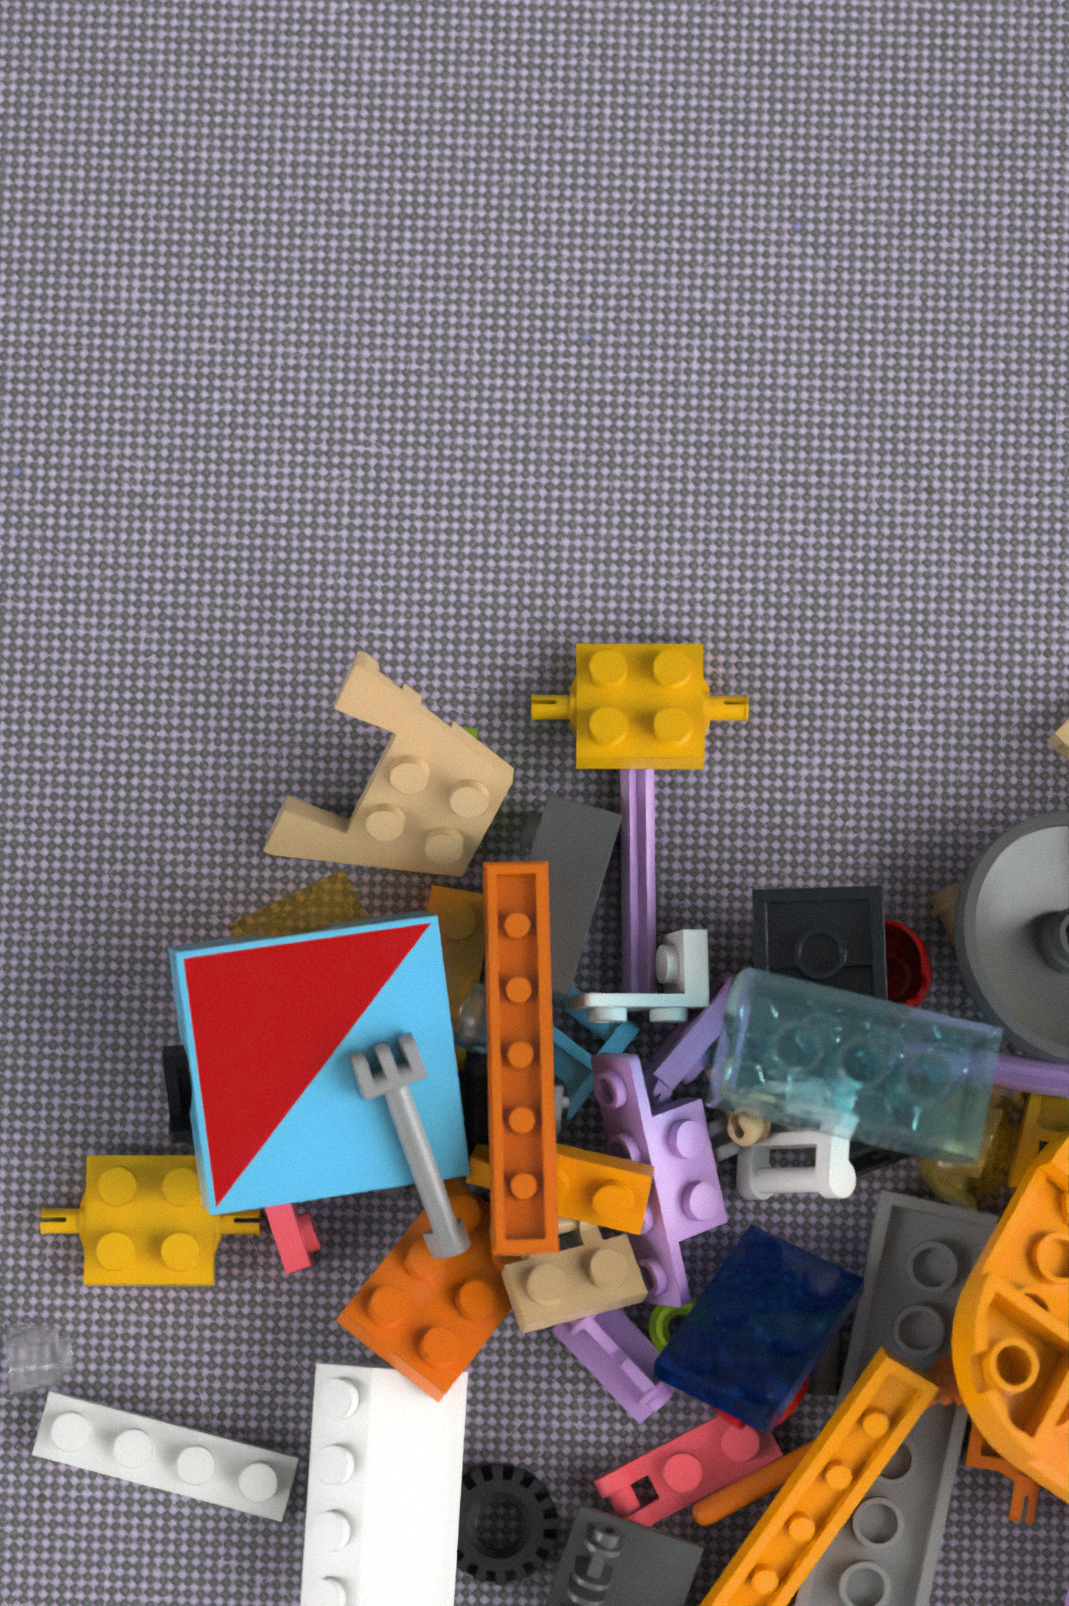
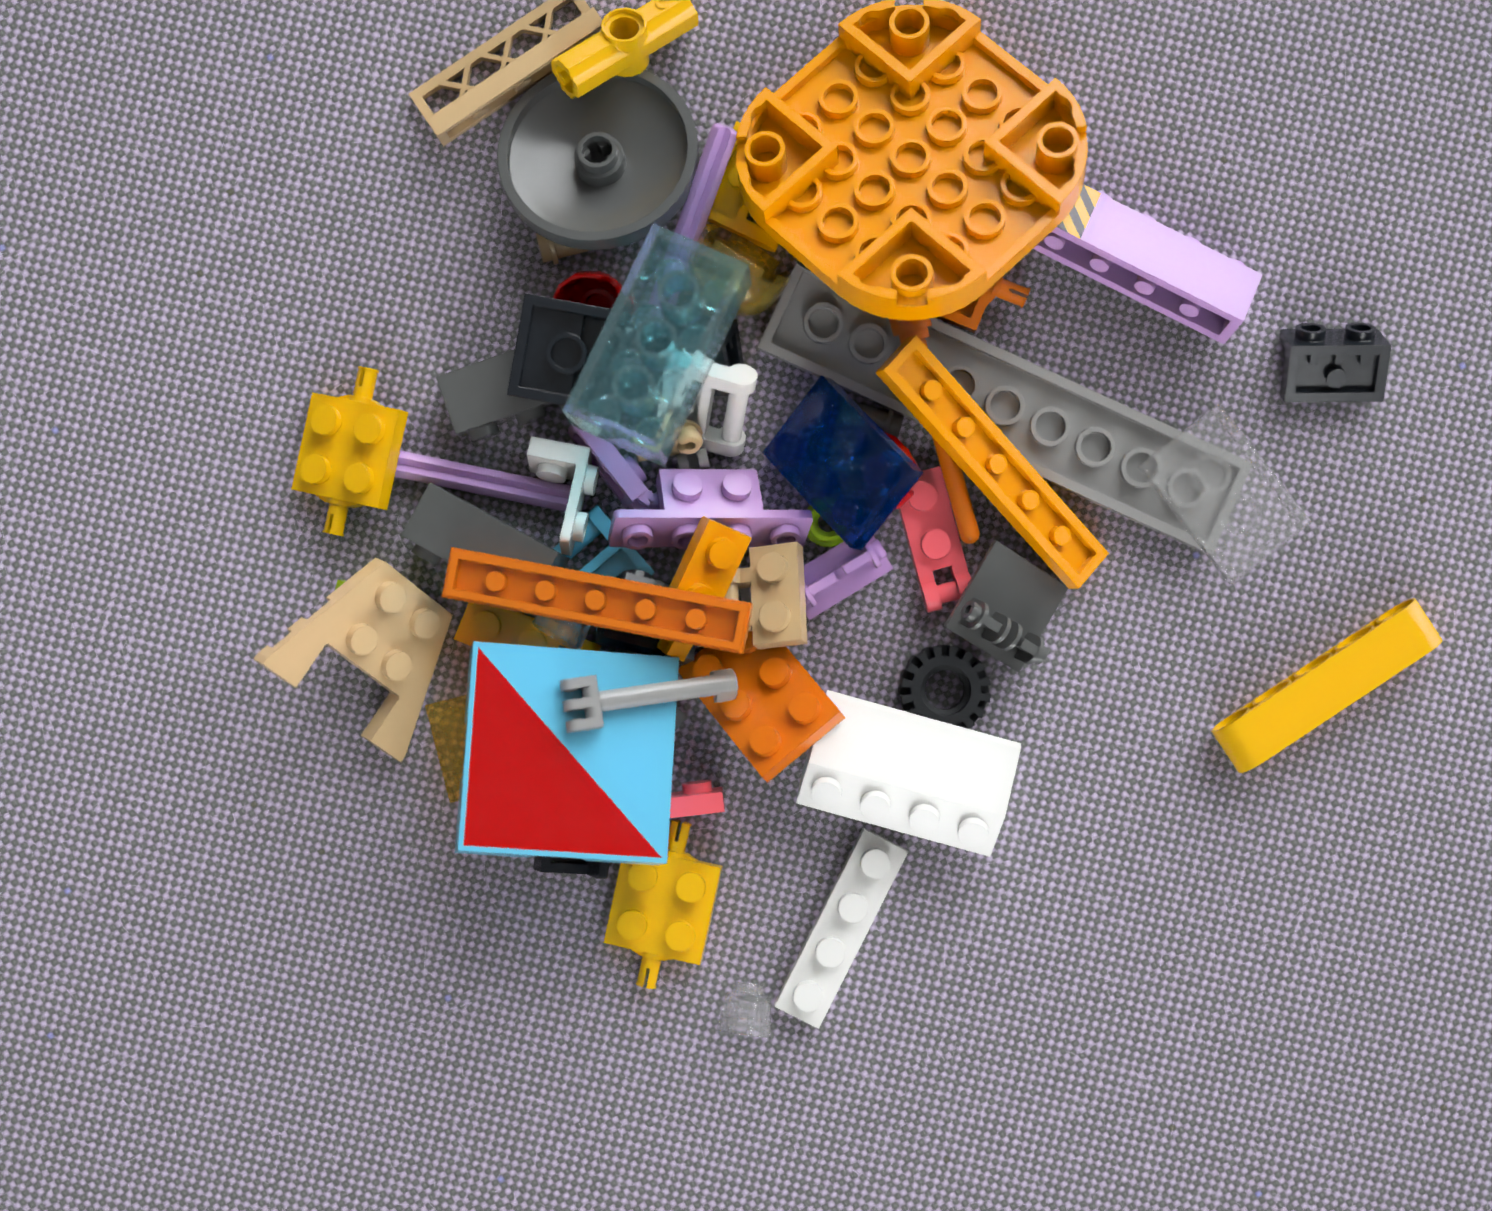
camera: 75 degrees left, 5 degrees up
none -> dark grey brick [436,349,555,442]

